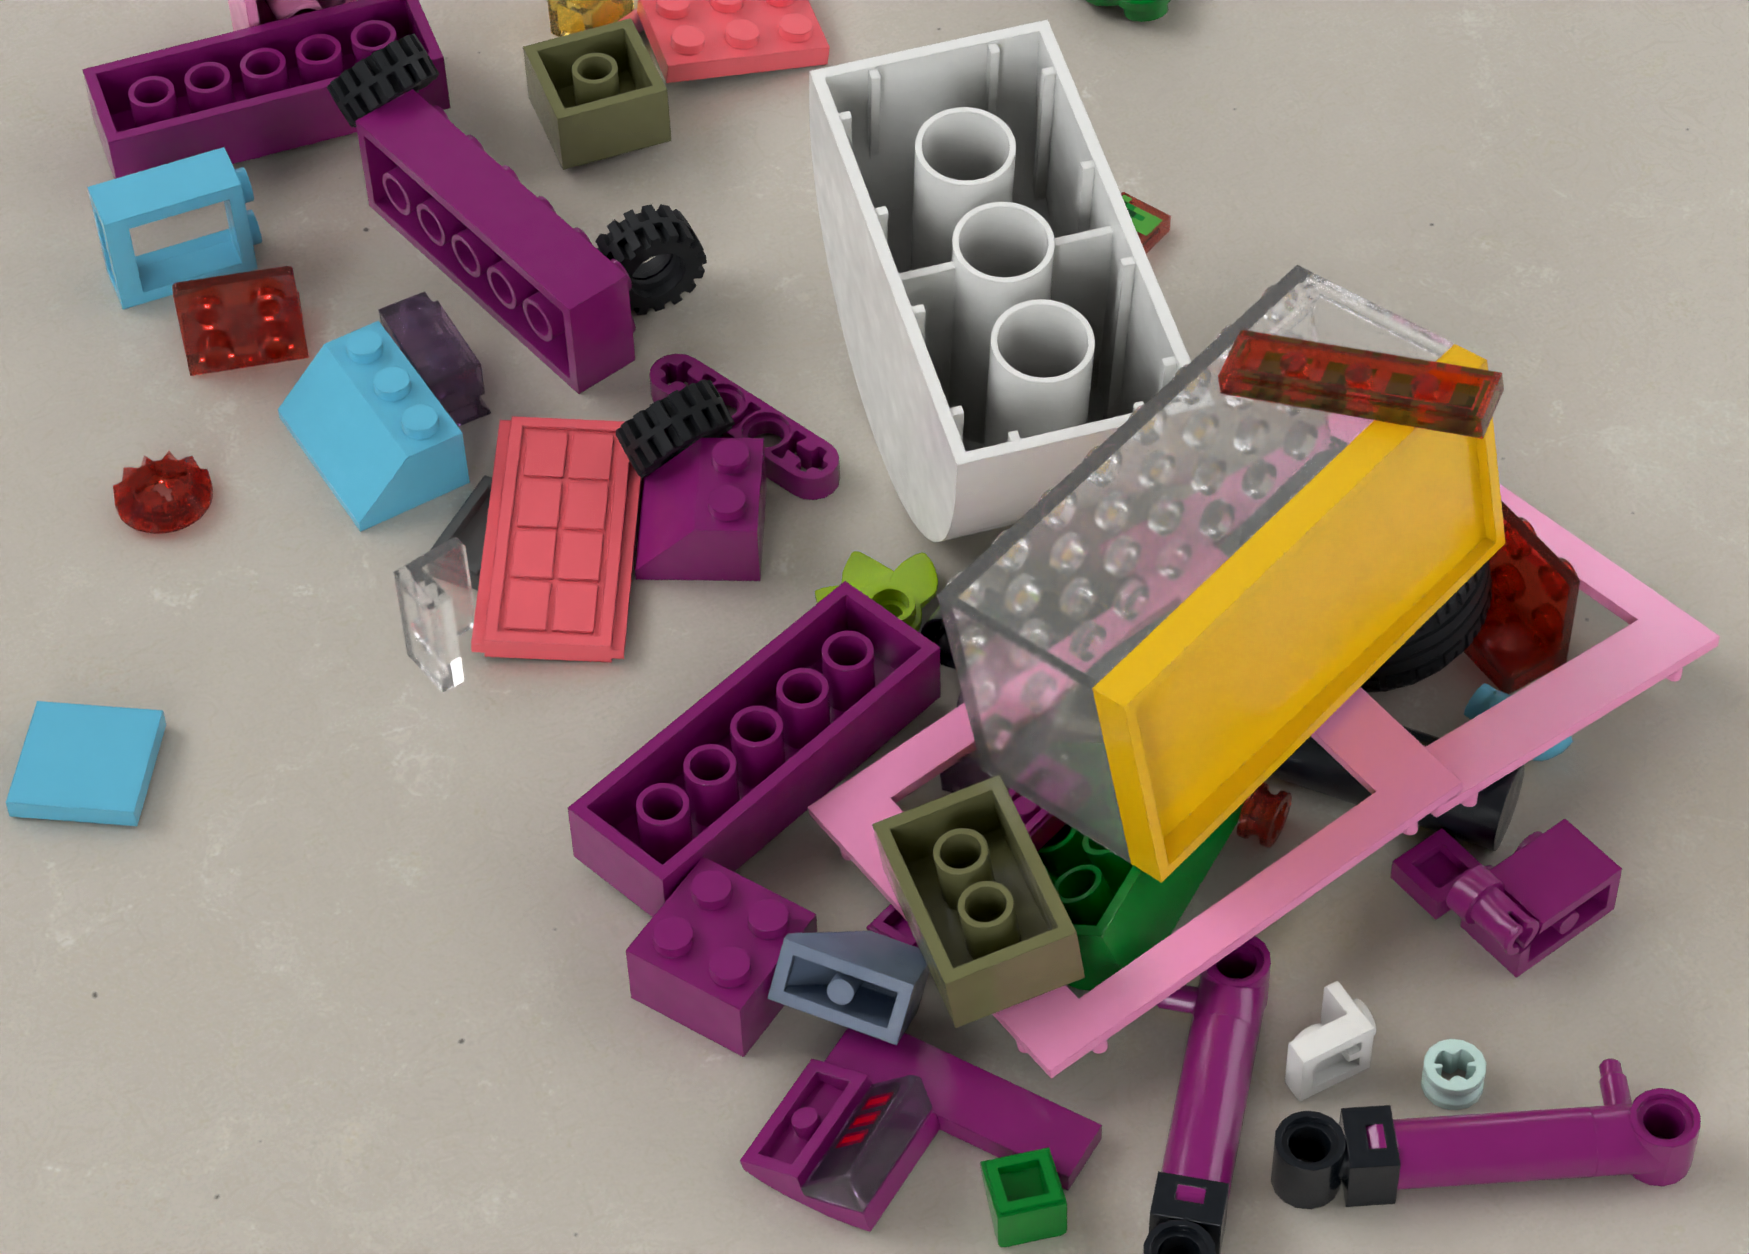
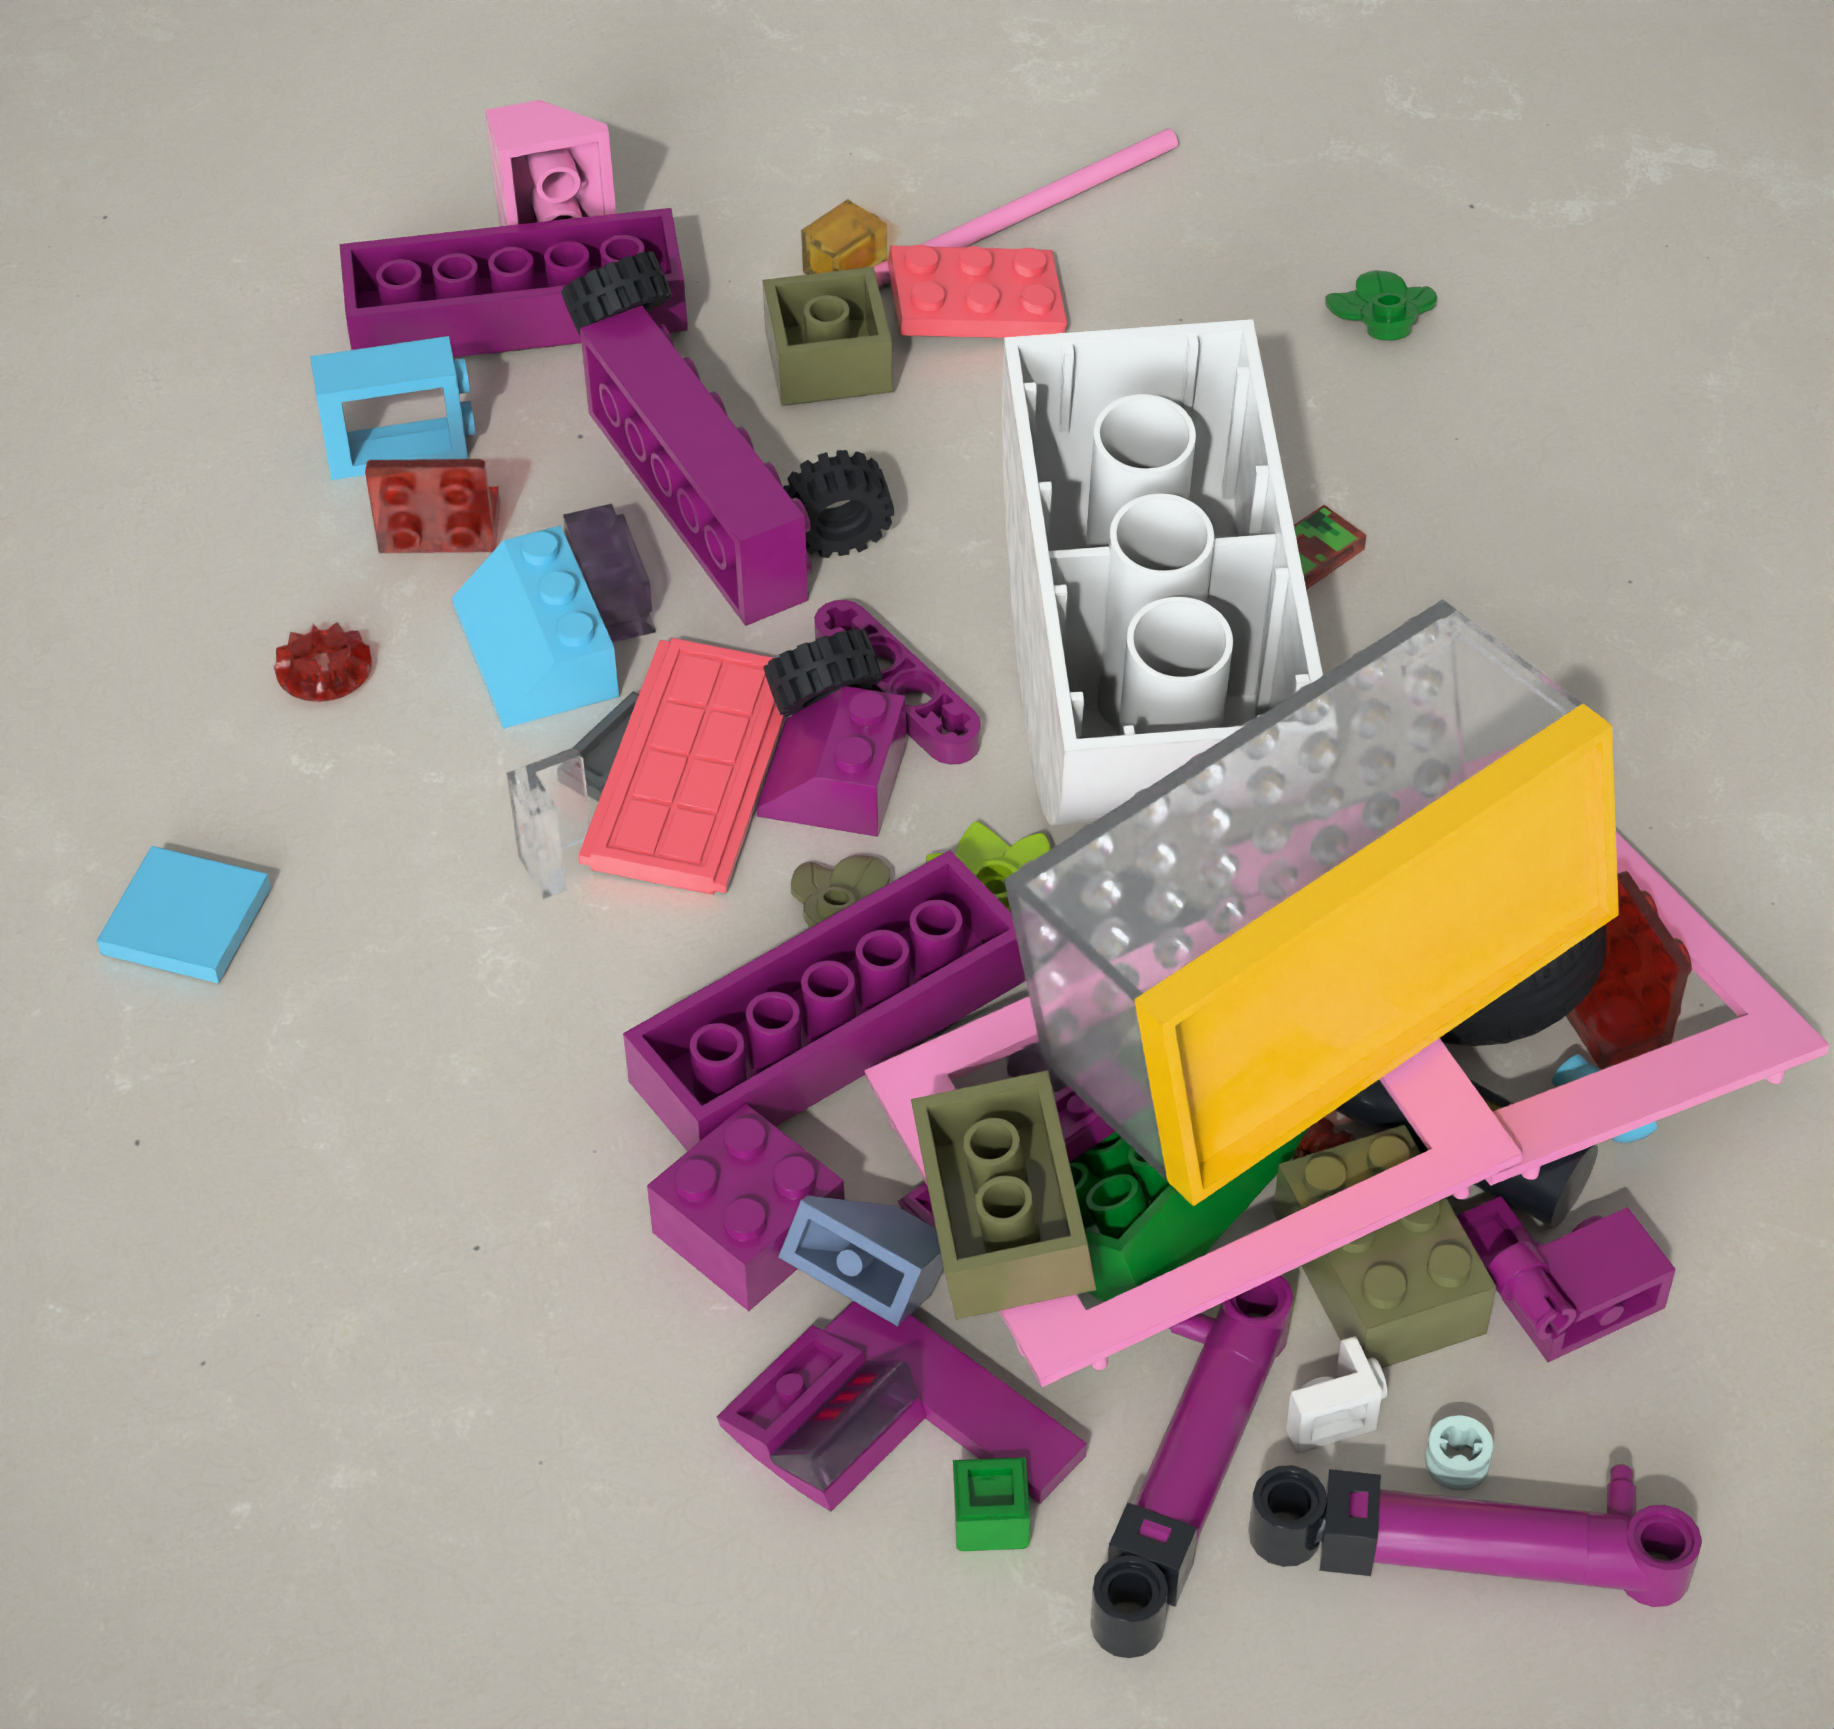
camera: 10 degrees right, 0 degrees up
clear red tile [1218,329,1504,439] -> none
none -> olive plate [791,855,890,929]
none -> olive brick [1273,1125,1496,1368]

